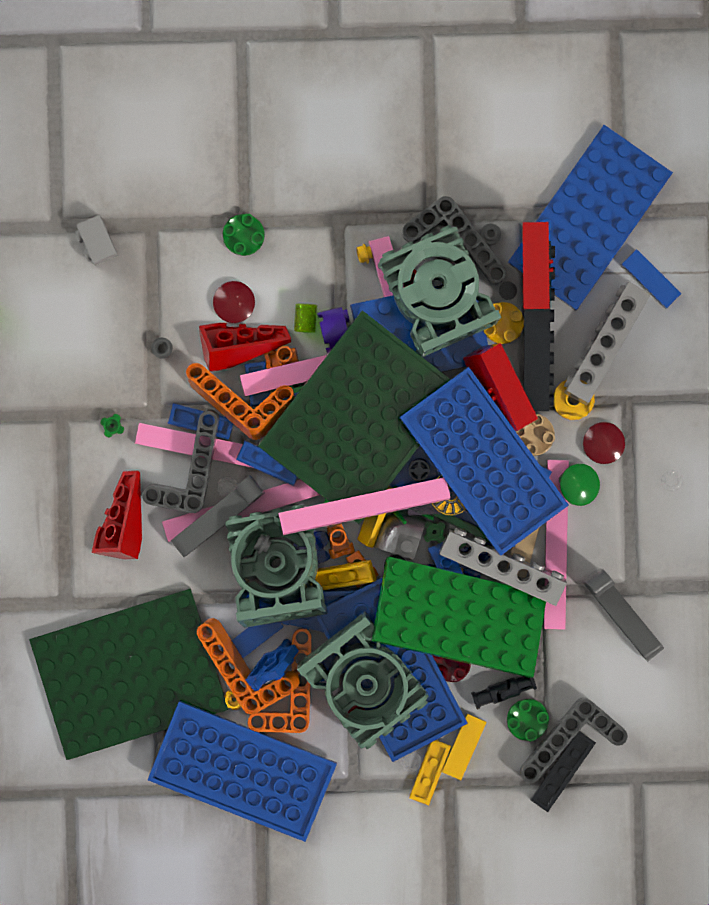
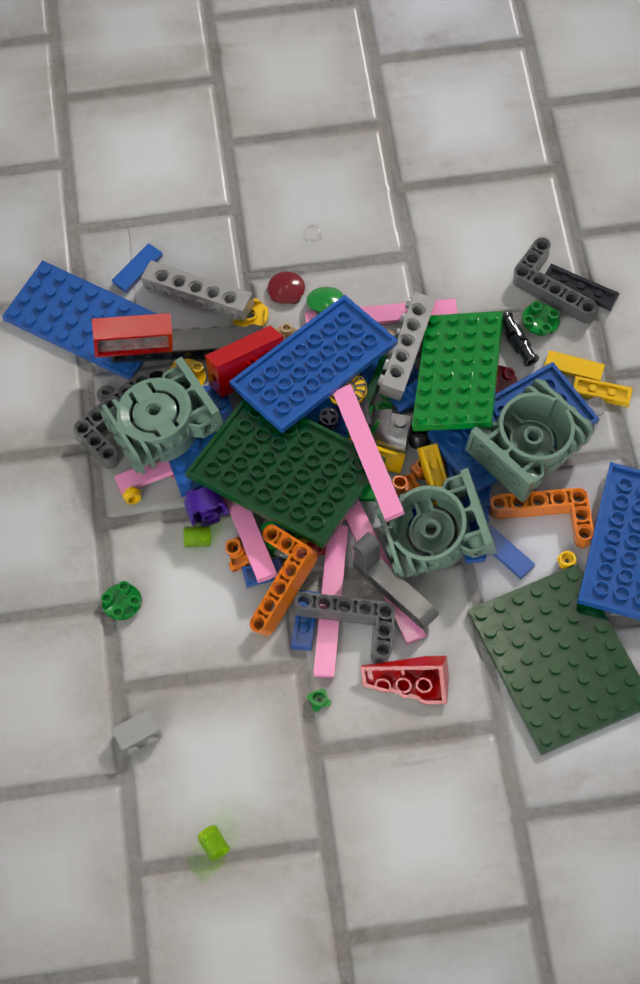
camera: 90 degrees left, 25 degrees down
dark grey plate [151,337,173,359] -> none
orange beam [197,618,300,715] -> none
red wedge [199,323,291,371] -> none
dark red dish [213,281,255,323] -> none
blue tile [236,441,298,486] -> none
blue plate [246,639,299,691] -> none
dark grey plate [253,533,271,554] -> none
dark grey beam [582,568,664,662] -> none

